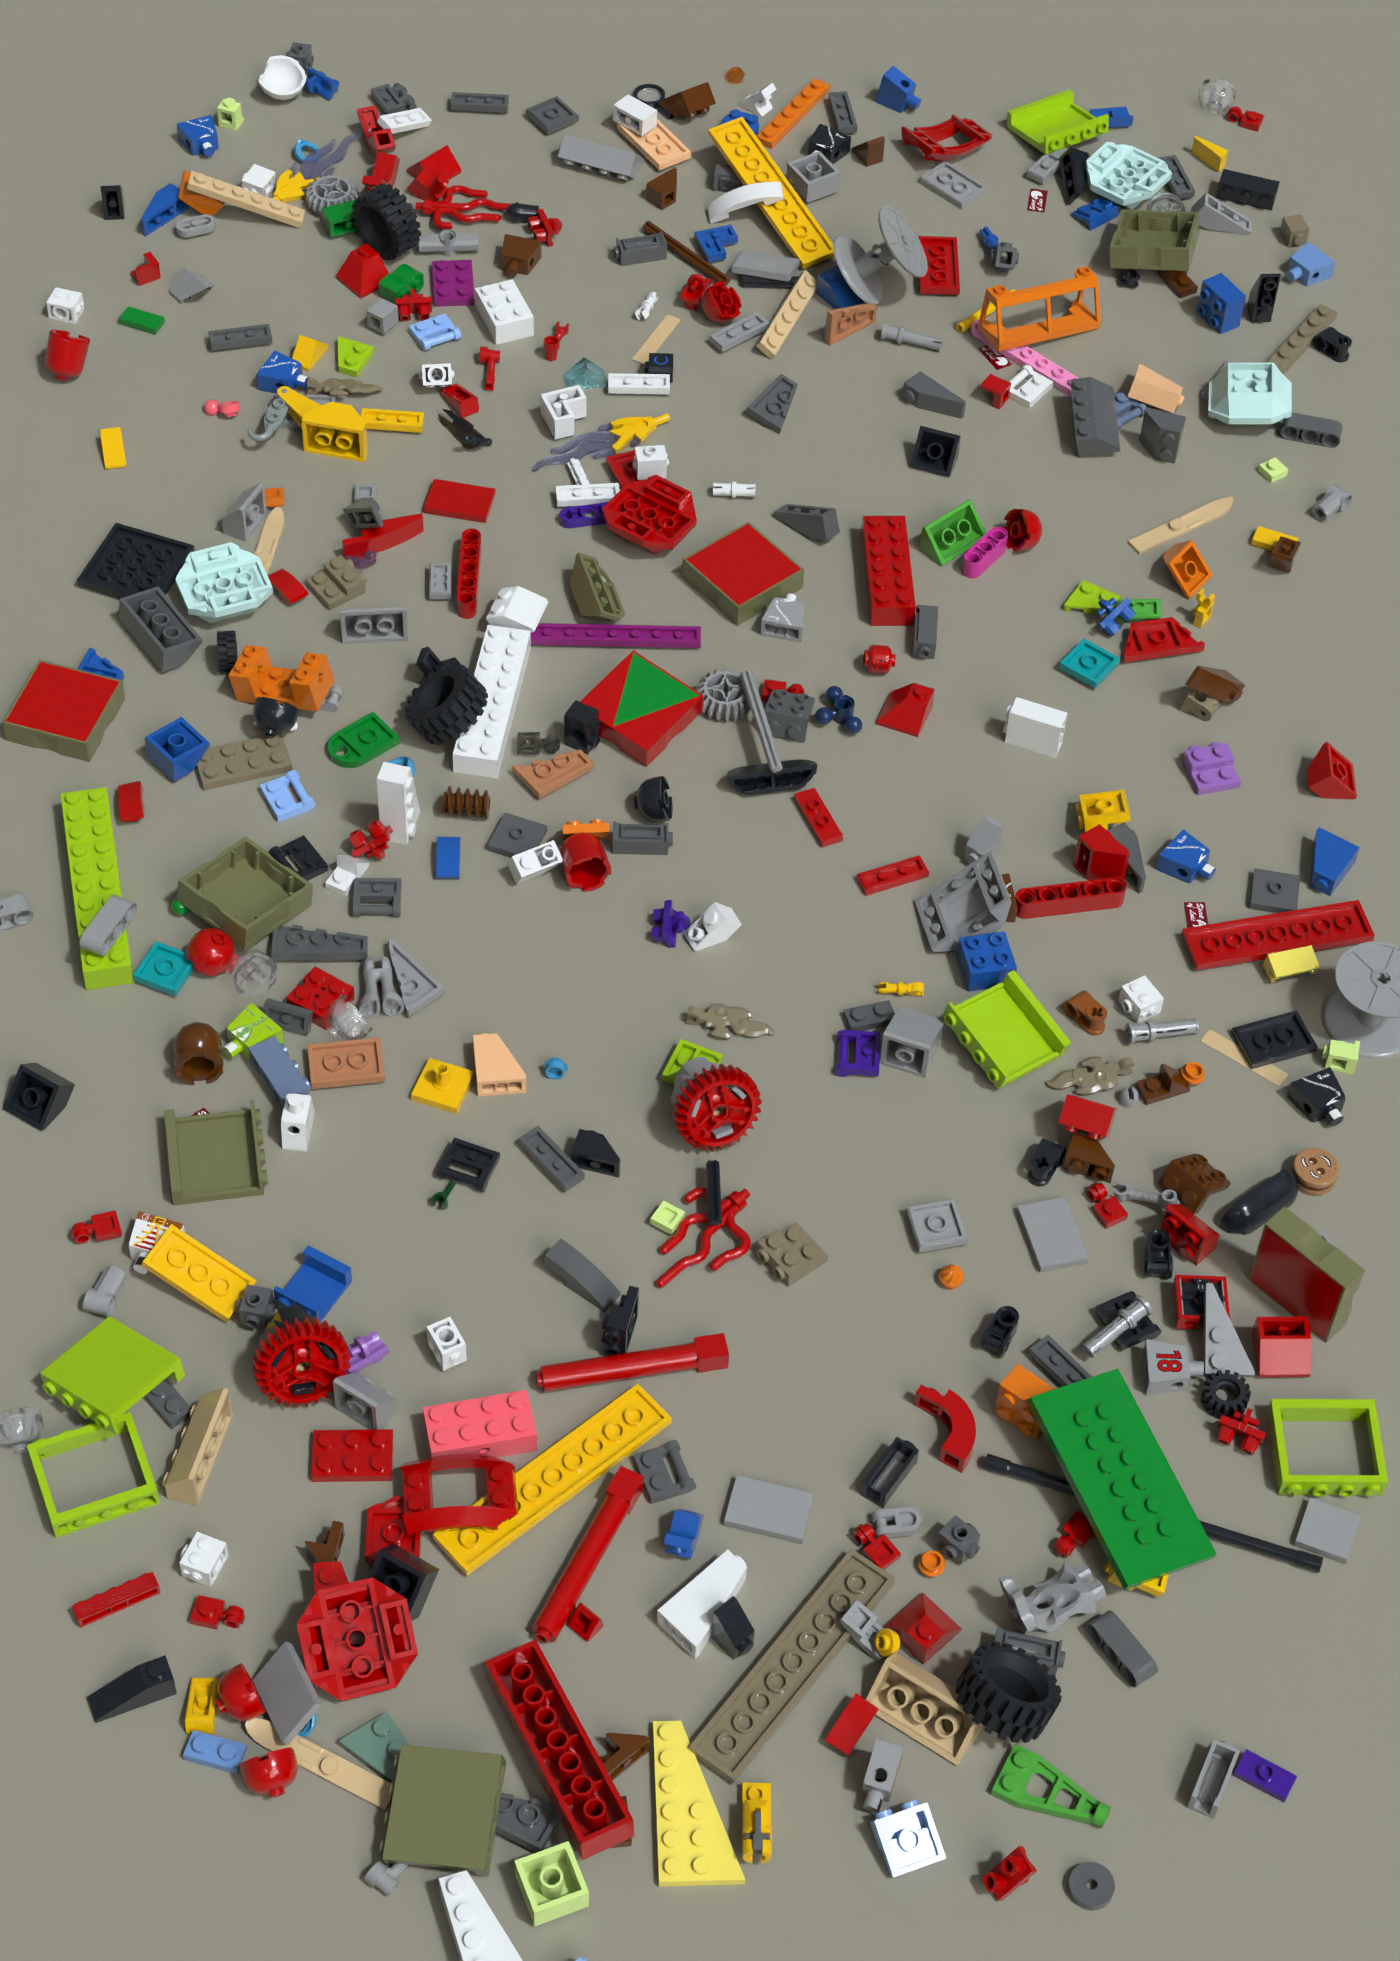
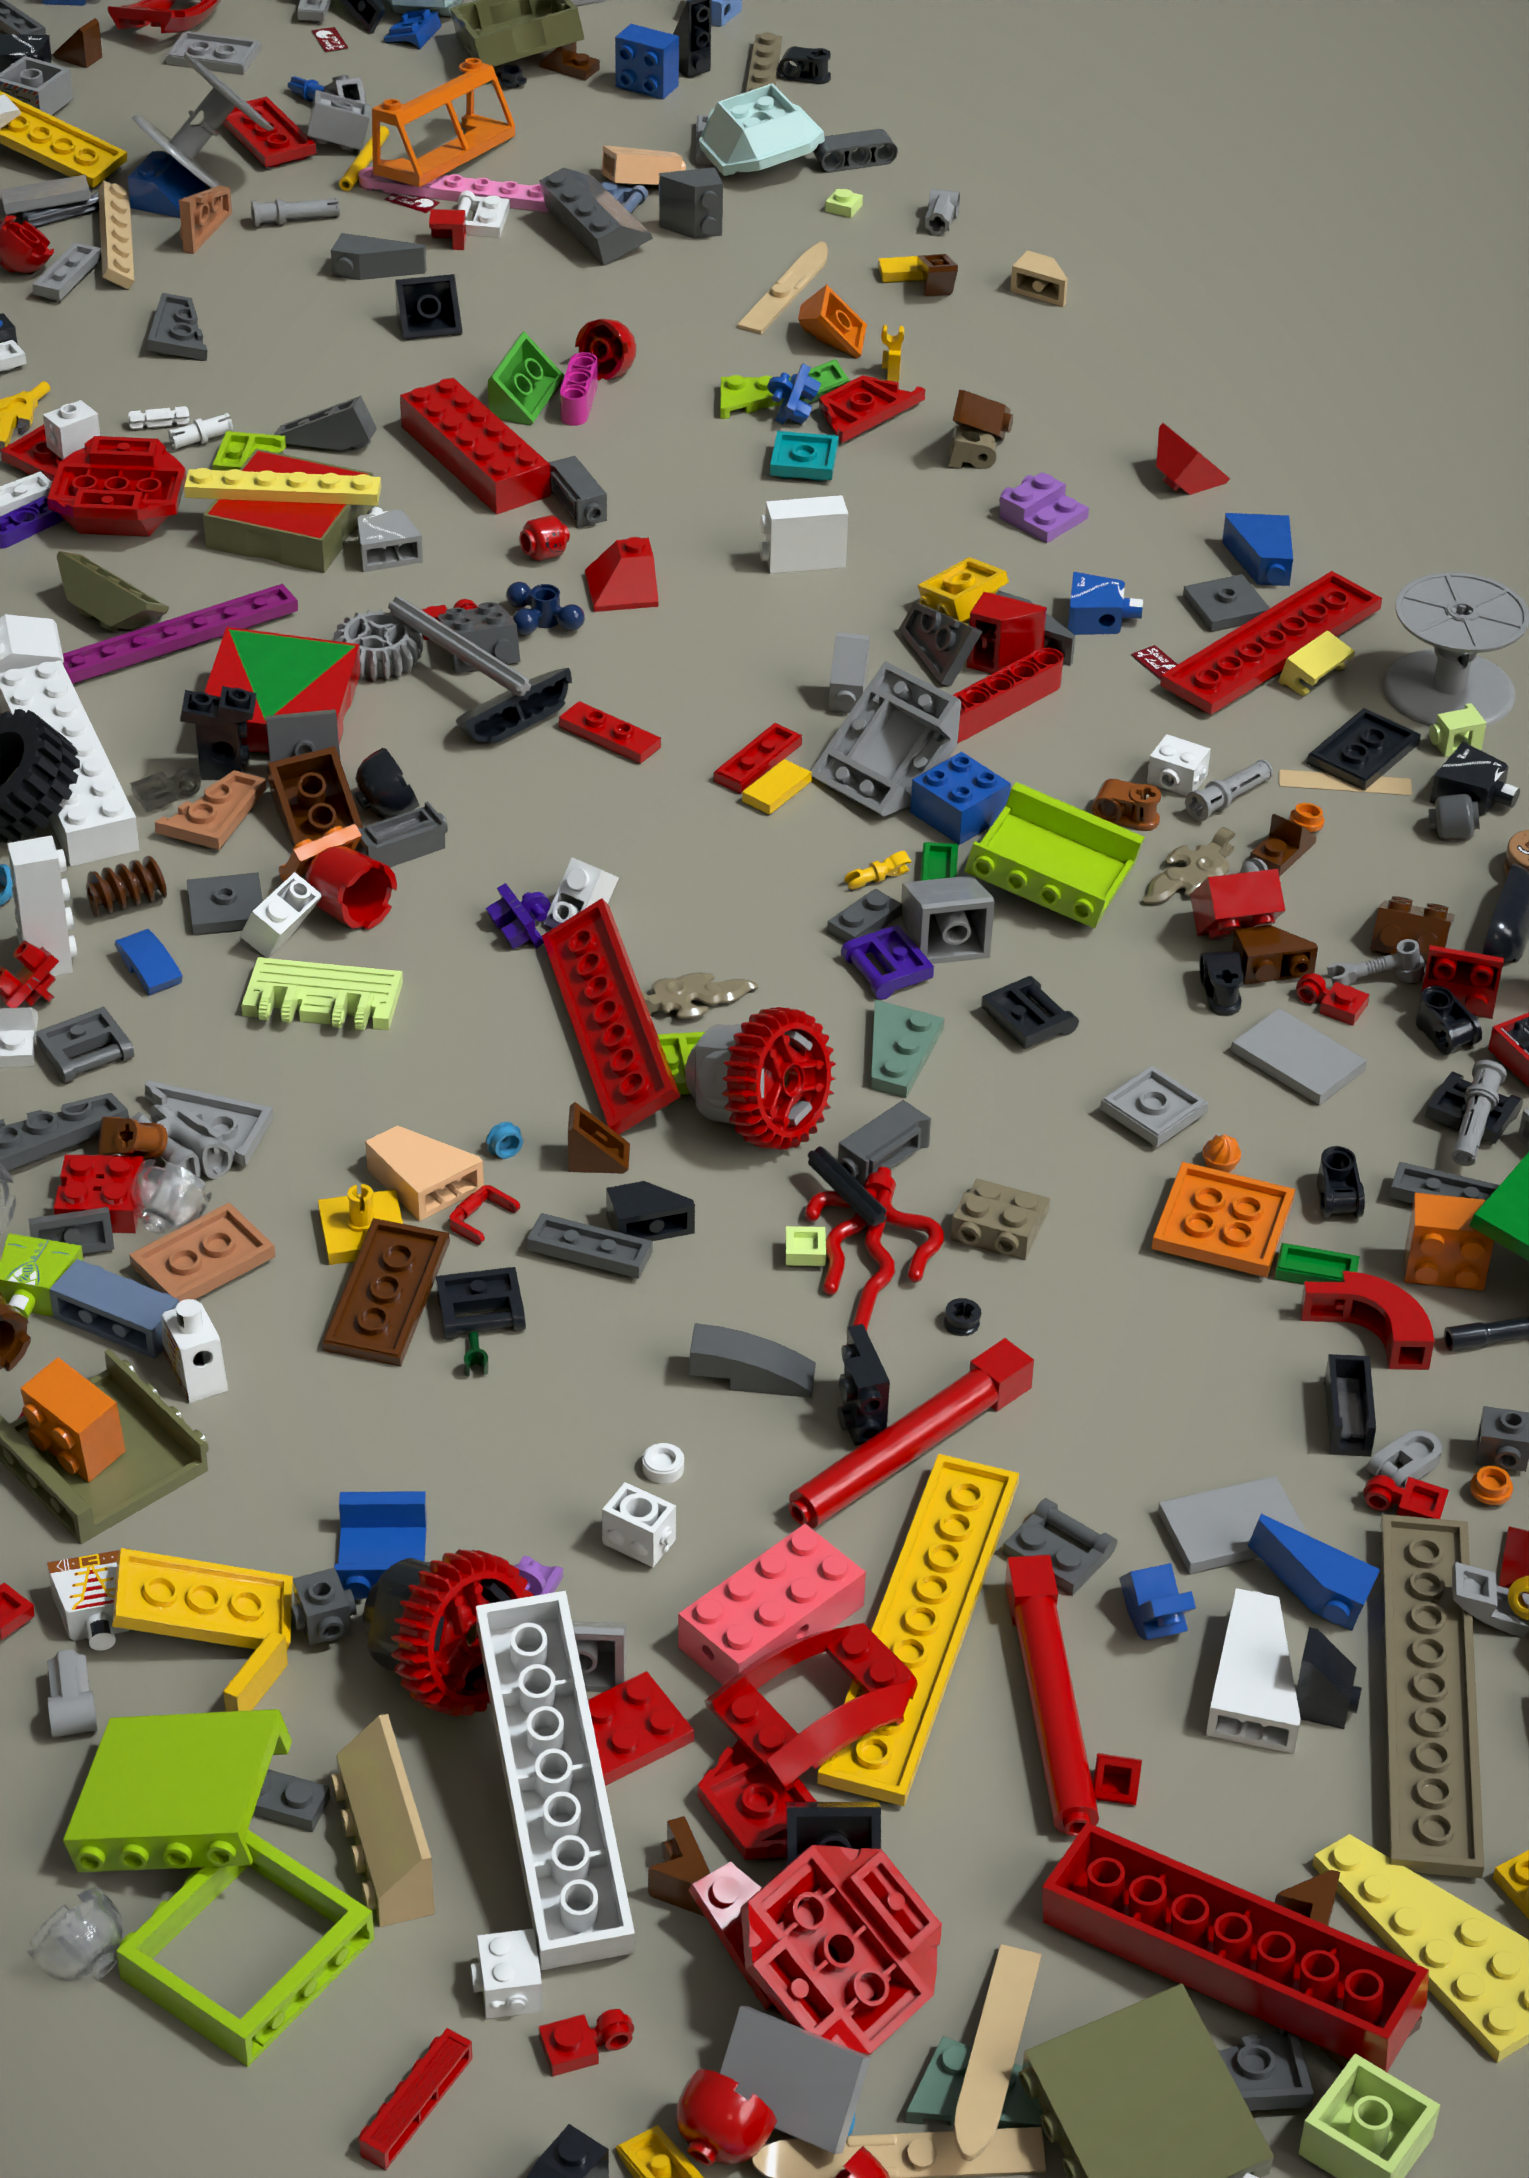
camera: 30 degrees left, 10 degrees down
none -> orange brick [20,1357,126,1483]
none -> dark orange piece [97,1117,168,1158]
none -> white axle [128,406,190,430]
none -> black slope [179,686,257,725]
none -> light yellow plate [184,468,381,506]
none -> lime wing [212,431,286,471]
none -> yellow tile [223,1630,288,1712]
none -> yellowish green hinge [242,957,403,1030]
none -> dark grey plate [266,709,340,762]
none -> reddish brown slope [267,746,363,847]
none -> light grey slope [307,90,370,151]
none -> reddish brown tile [322,1218,450,1367]
none -> red piece [449,1185,521,1245]
none -> white brick [476,1591,635,1971]
none -> red plate [542,898,681,1135]
none -> reddish brown slope [568,1102,630,1174]
none -> white tile [642,1443,684,1484]
none -> yellow tile [742,759,812,815]
none -> dark grey window [838,1100,931,1187]
none -> sand green wing [871,999,945,1098]
none -> dark grey wing [898,602,983,686]
none -> green tile [920,842,958,881]
none -> black bush [944,1298,982,1336]
none -> tan piece [953,1944,1042,2161]
none -> black plate [981,976,1079,1048]
none -> tan slope [1010,250,1068,307]
none -> orange plate [1152,1162,1296,1278]
none -> blue slope [1248,1514,1380,1631]
none -> green tile [1275,1243,1360,1284]
none -> dark grey head [1428,794,1480,841]

